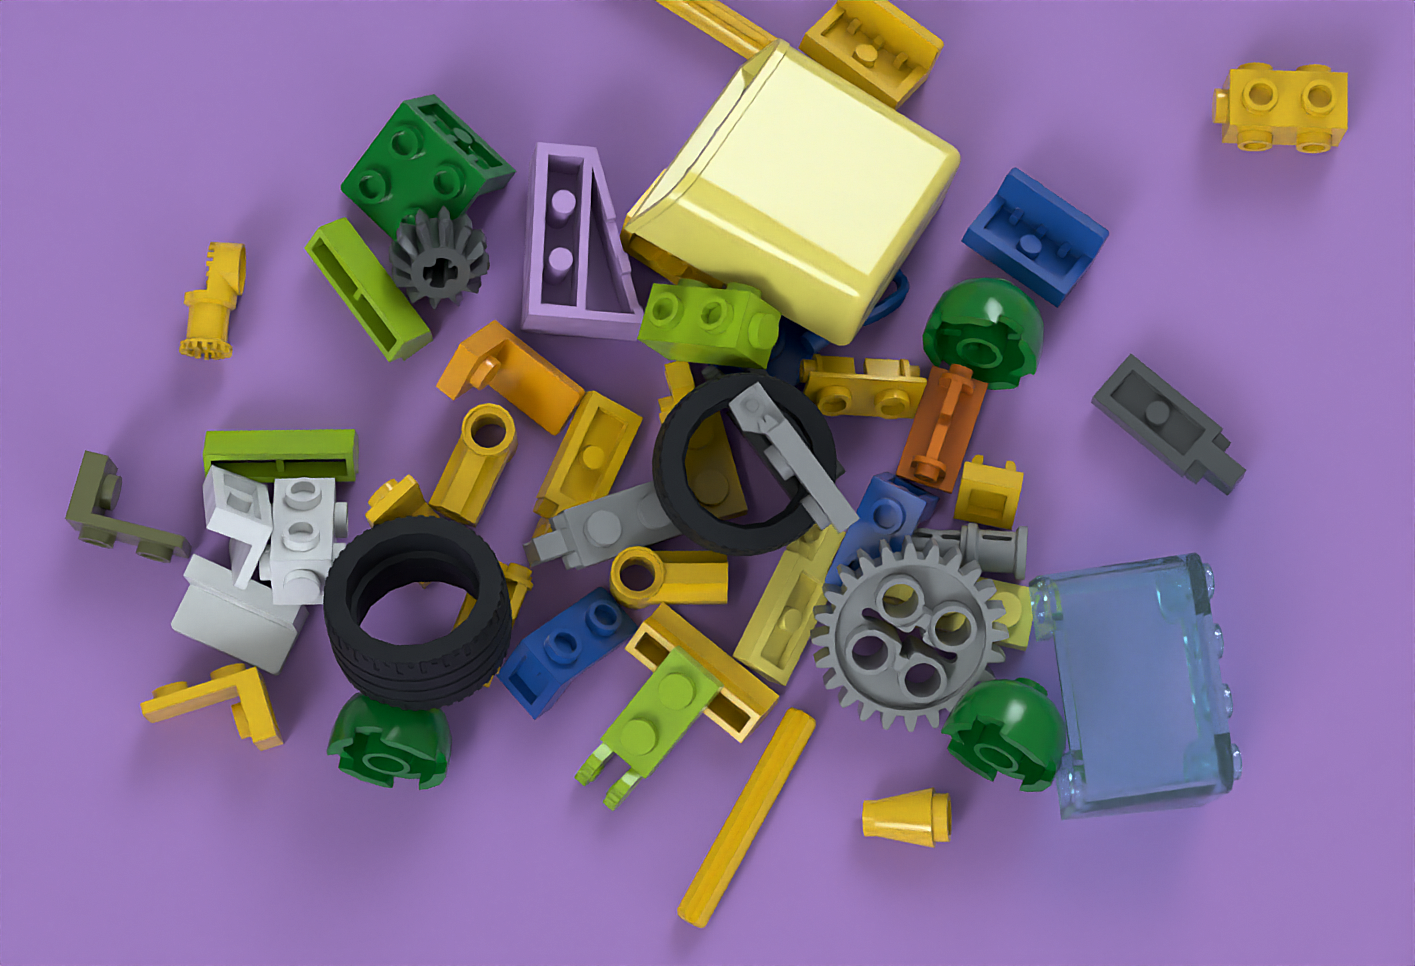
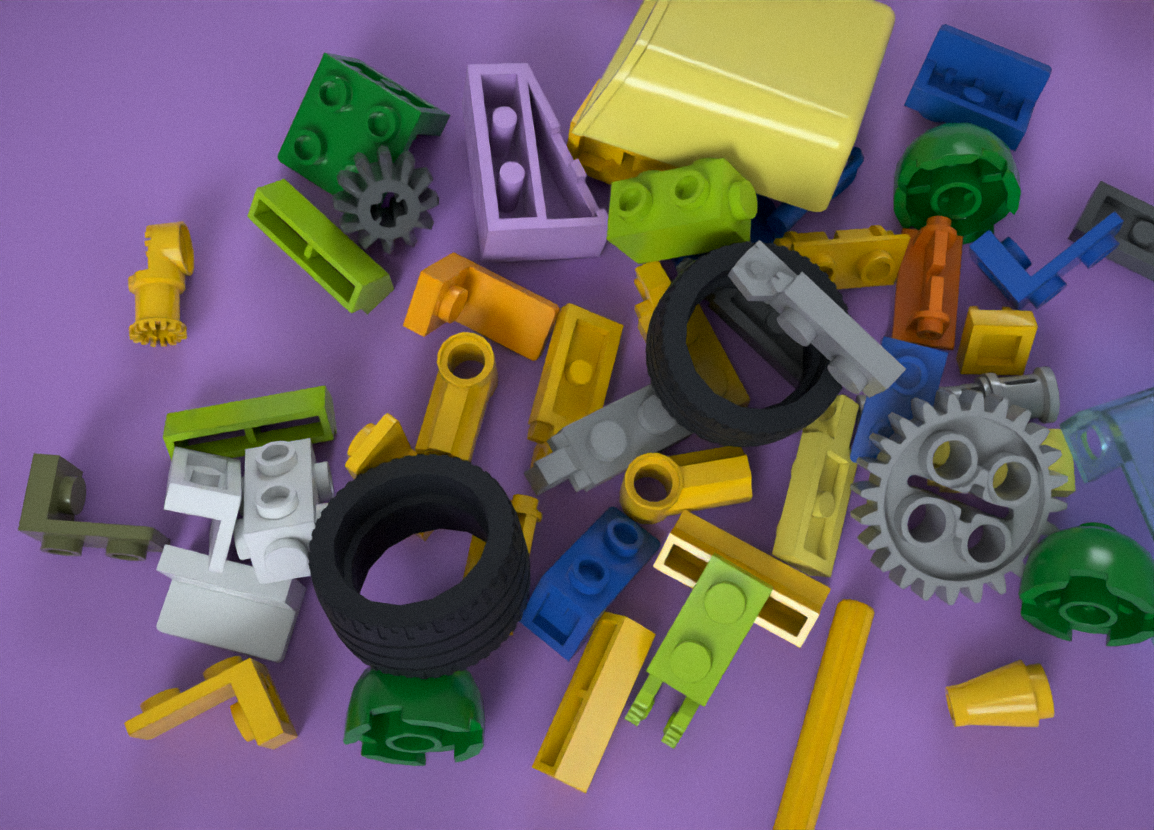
camera: 10 degrees left, 5 degrees down
none -> yellow piece [532,612,656,794]
none -> blue bracket [969,211,1124,310]

